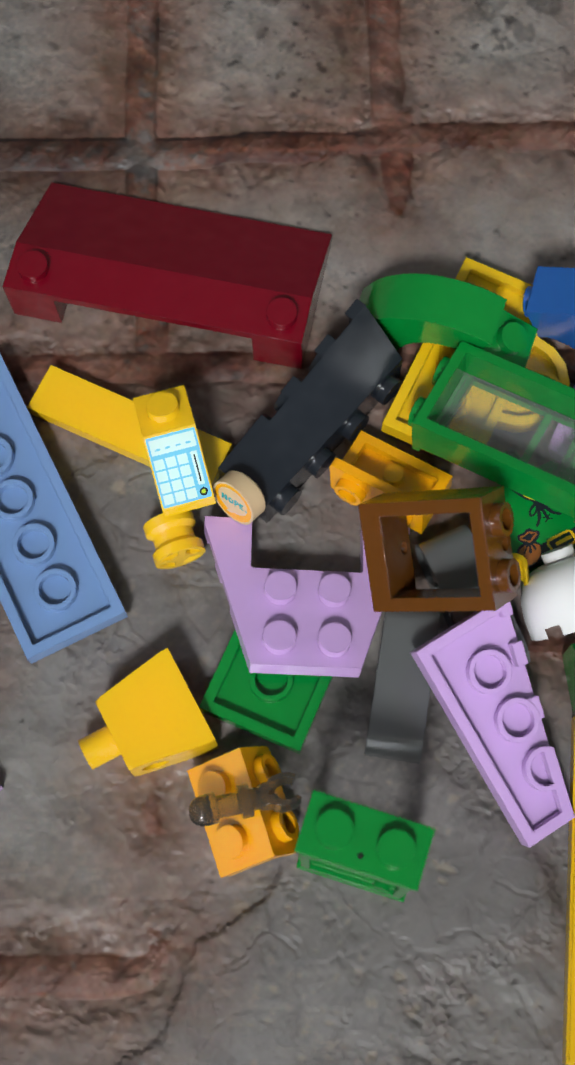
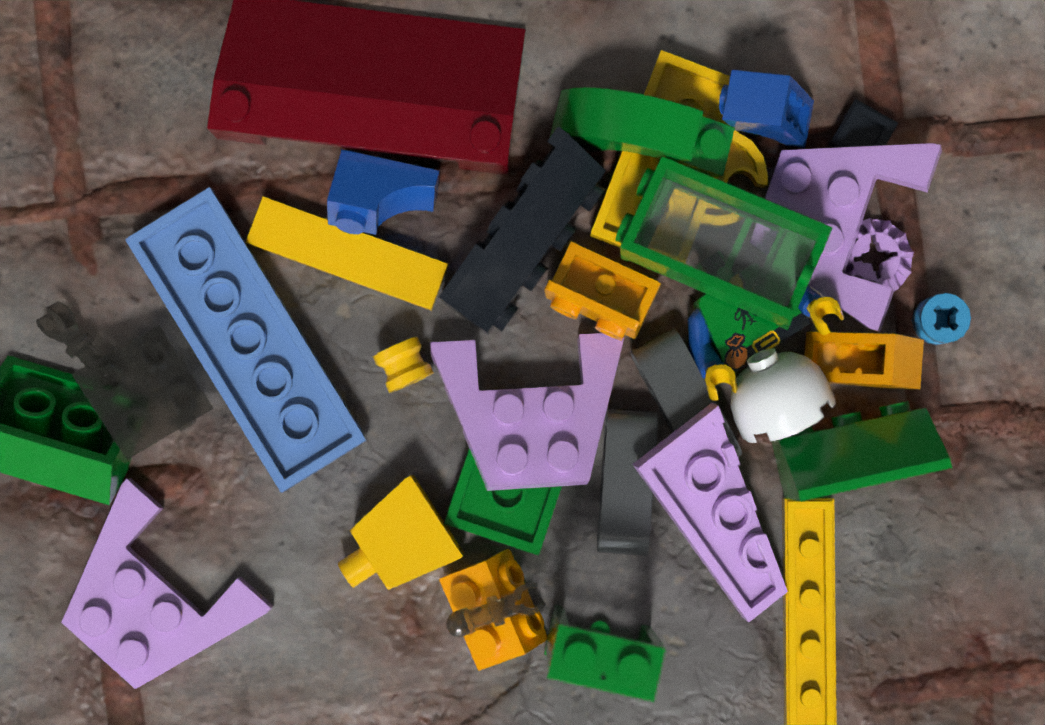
camera: 10 degrees left, 15 degrees up
slope [133,385,216,517] -> none
tan tile [213,470,266,525] -> none
reddish brown window [358,486,521,612] -> none
none -> blue arch [327,149,439,235]

